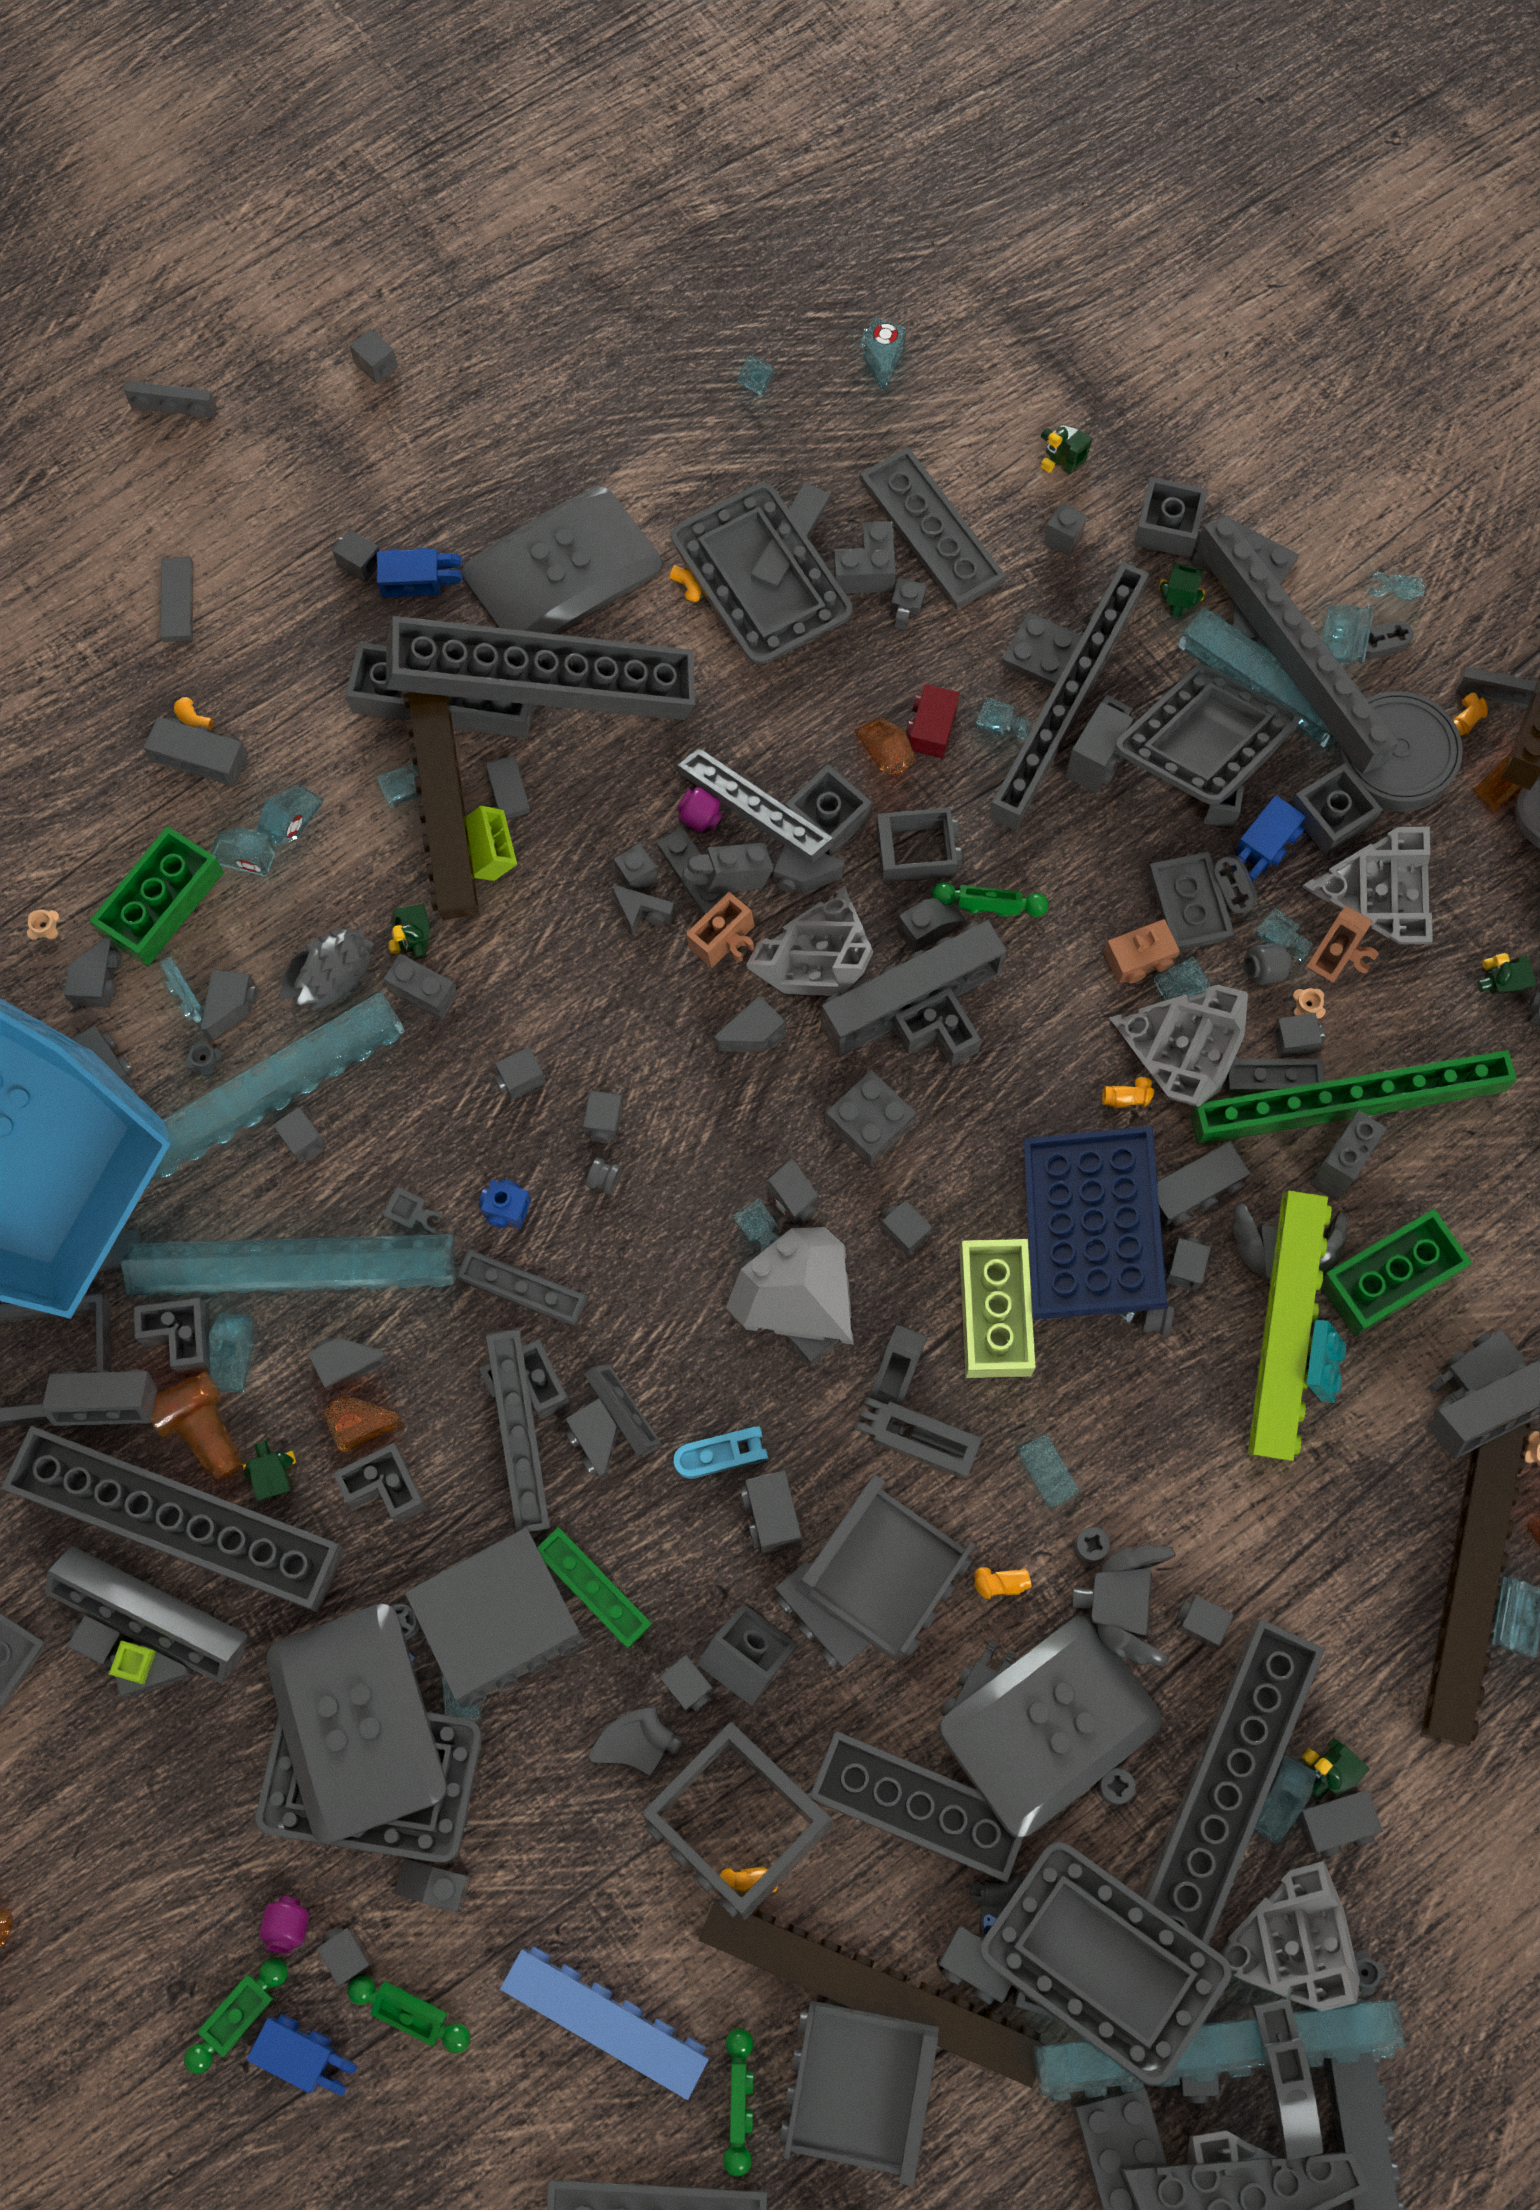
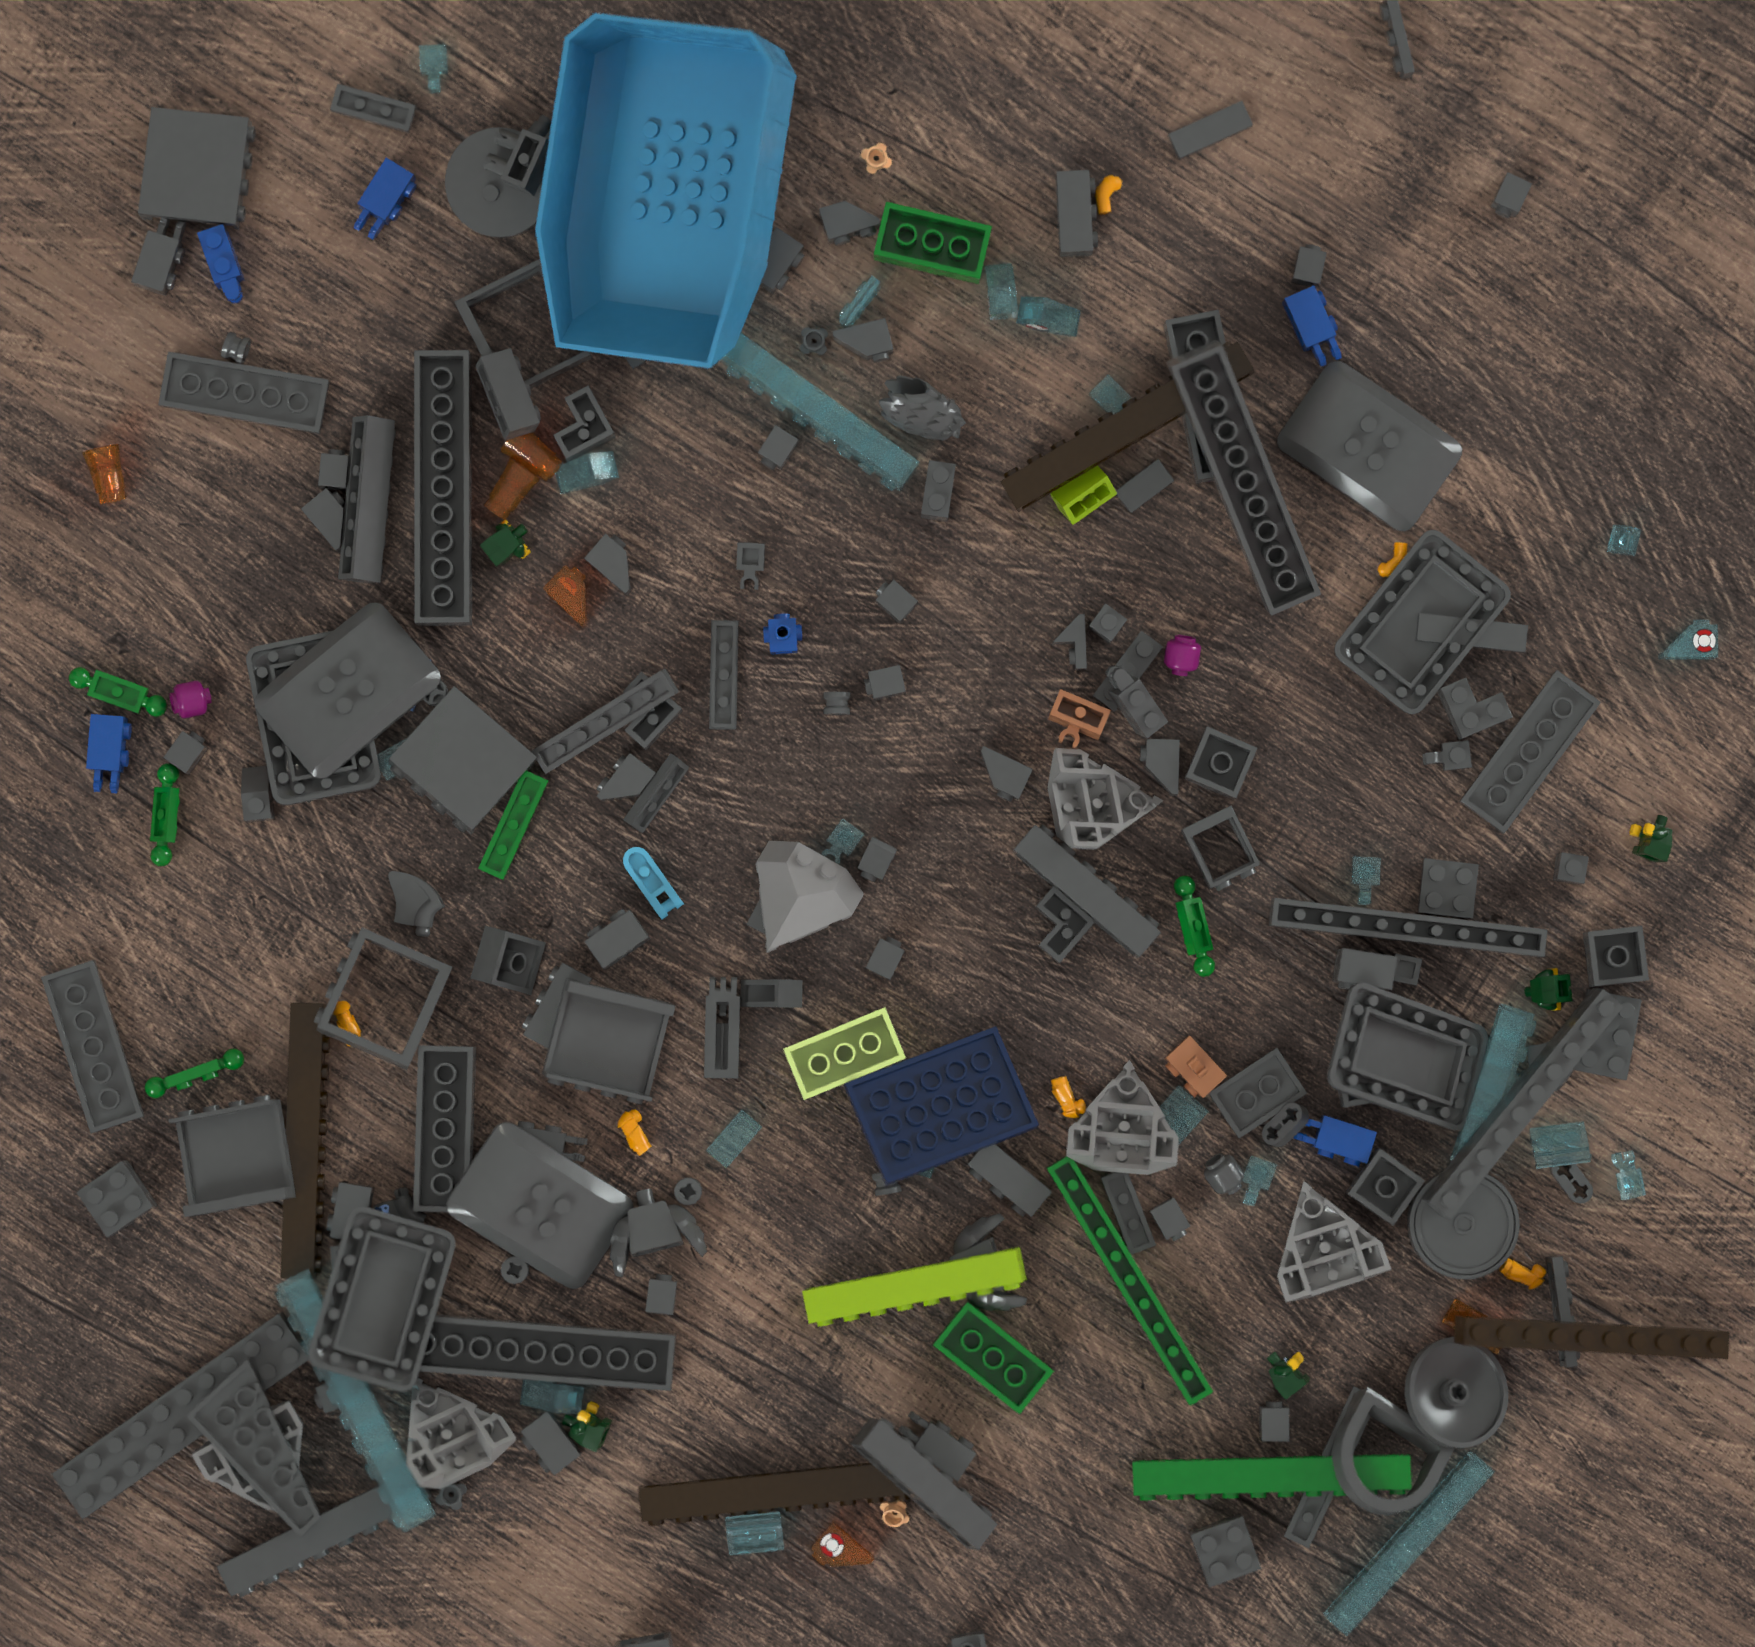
camera: 65 degrees right, 15 degrees up
lime tile [109,1641,156,1685] -> none
clear light blue brick [121,1234,457,1296] -> none
dark grey brick [333,1443,428,1524] -> none
dark green piece [388,903,429,960] -> none
medium blue brick [500,1946,710,2100] -> none
dark grey brick [659,1655,713,1712] -> none
plate [678,748,833,864] -> none
dark grey brick [825,1070,917,1167] -> none
clear orange slope [855,717,916,776] -> none
dark grey slope [897,898,966,953] -> none
dark red brick [905,684,960,759] -> none
dark grey brick [1165,1237,1211,1291] -> none
dark grey slope [1252,1998,1323,2161] -> none
light nougat plate [1293,988,1326,1019] -> none
nougat brick [1306,905,1379,983] -> none
teal plate [1307,1320,1346,1403] -> none
dark grey window [1309,1110,1387,1201] -> none

